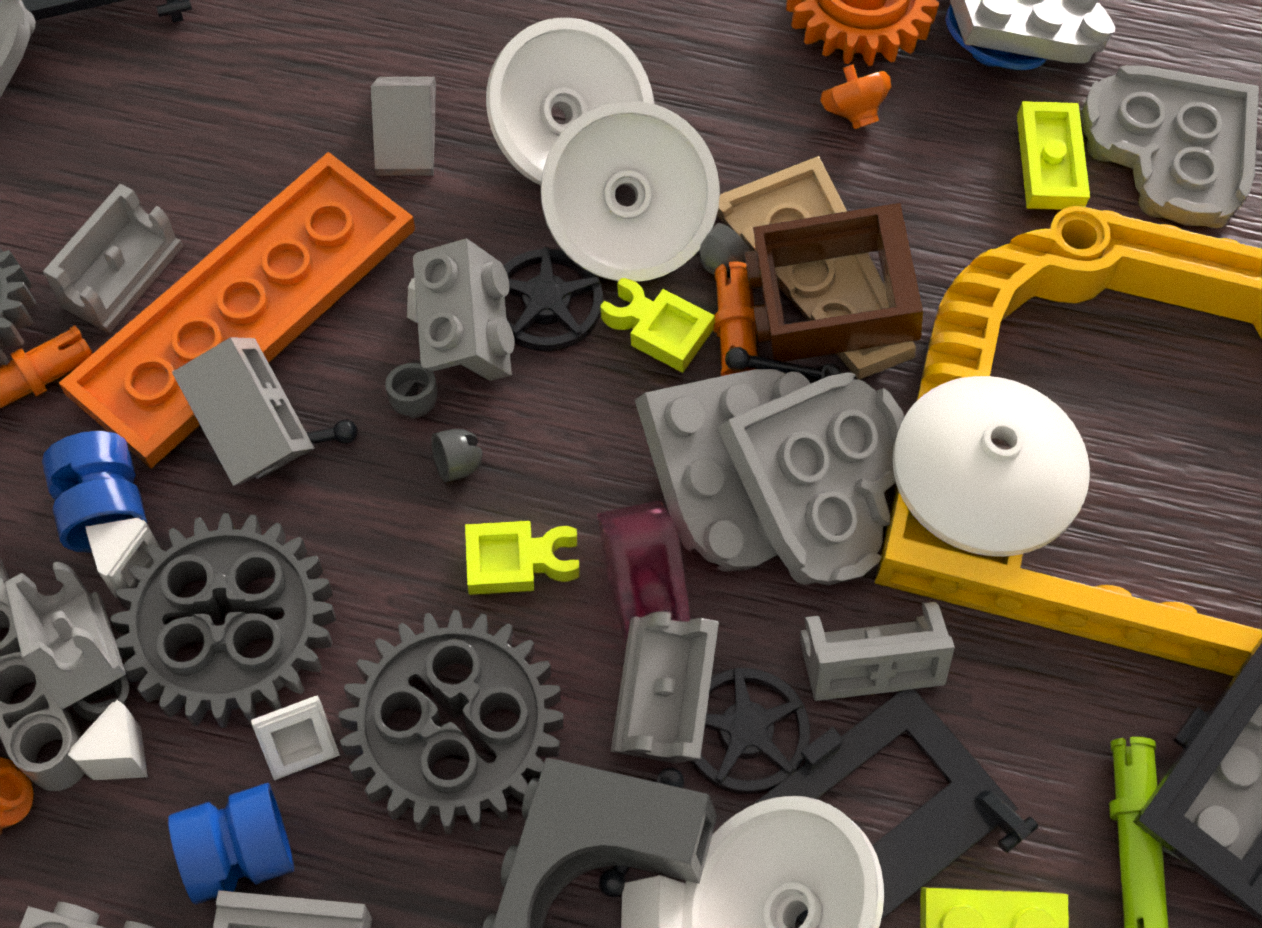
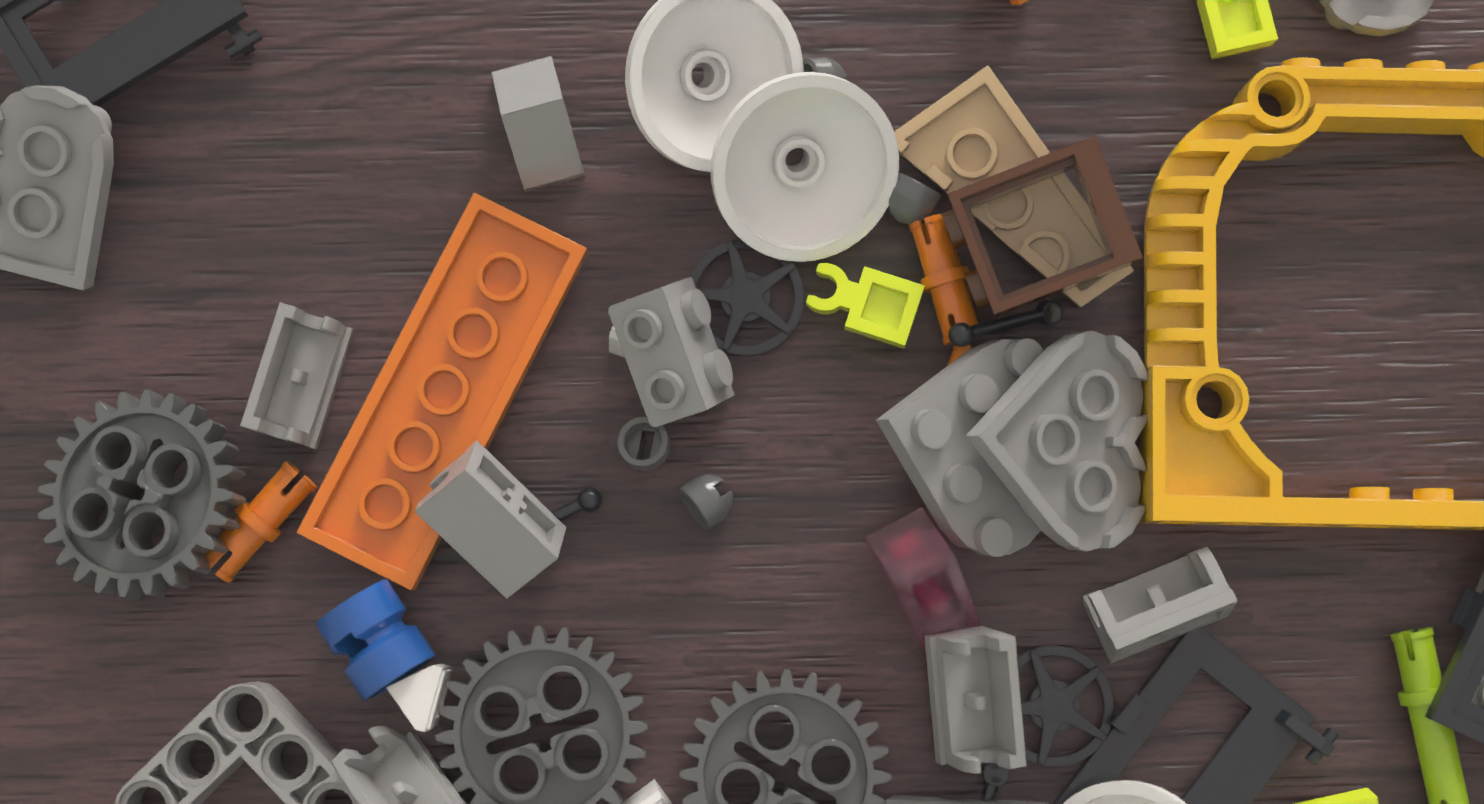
camera: 15 degrees left, 20 degrees up
neon yellow plate [465,521,579,595] -> none
white dish [892,376,1090,557] -> none

